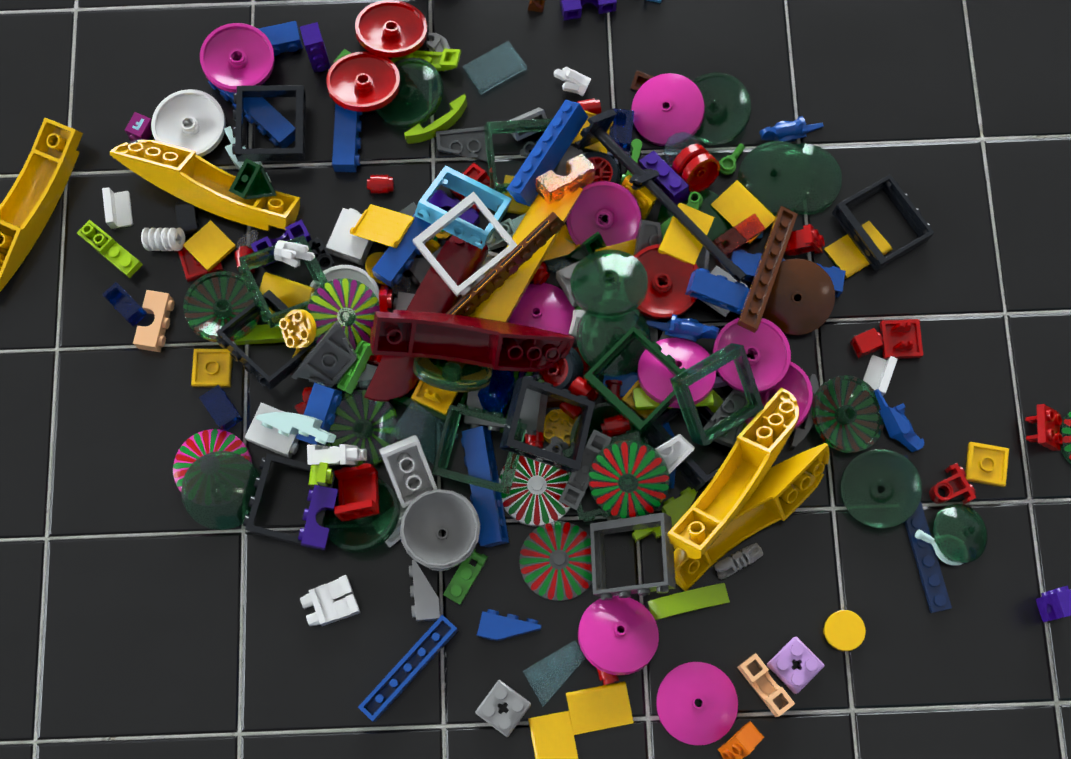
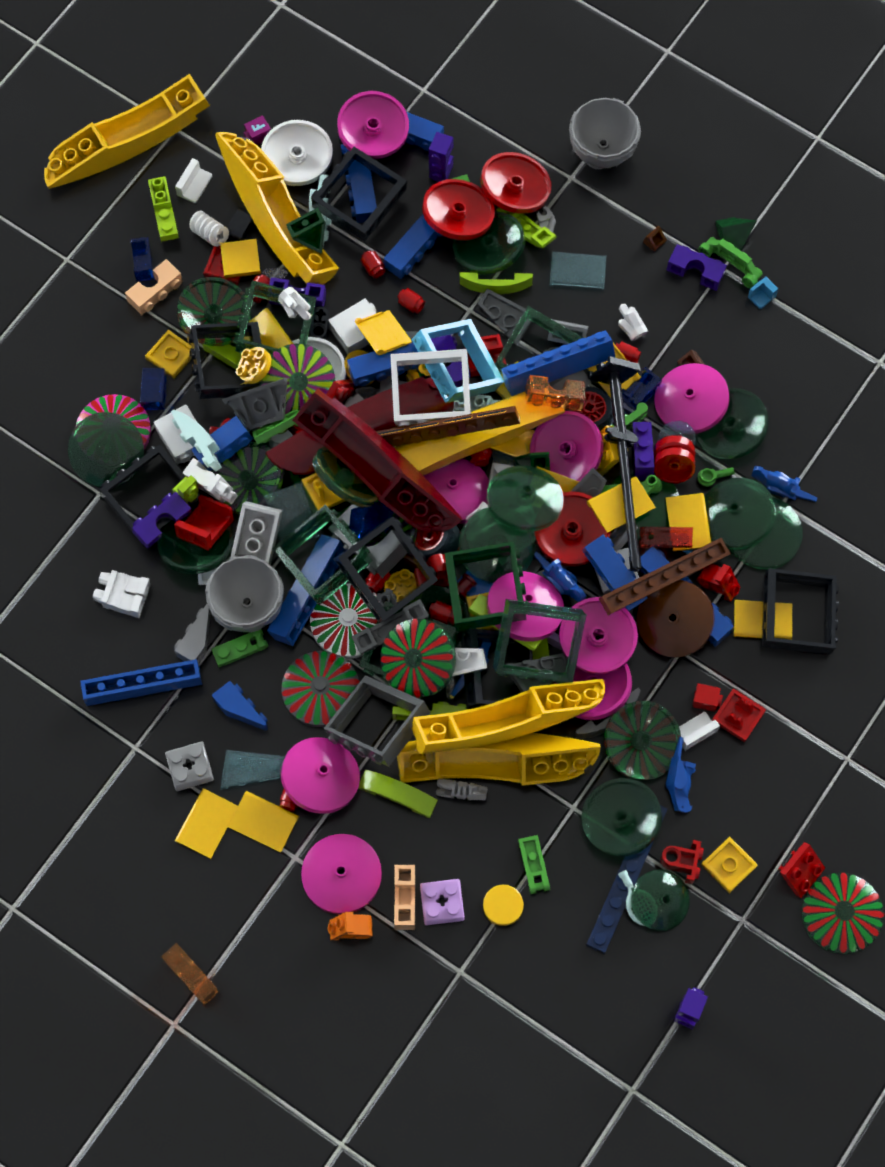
camera: 35 degrees right, 5 degrees down
none -> red brick [360,250,386,278]
none -> bright green plate [518,835,550,894]

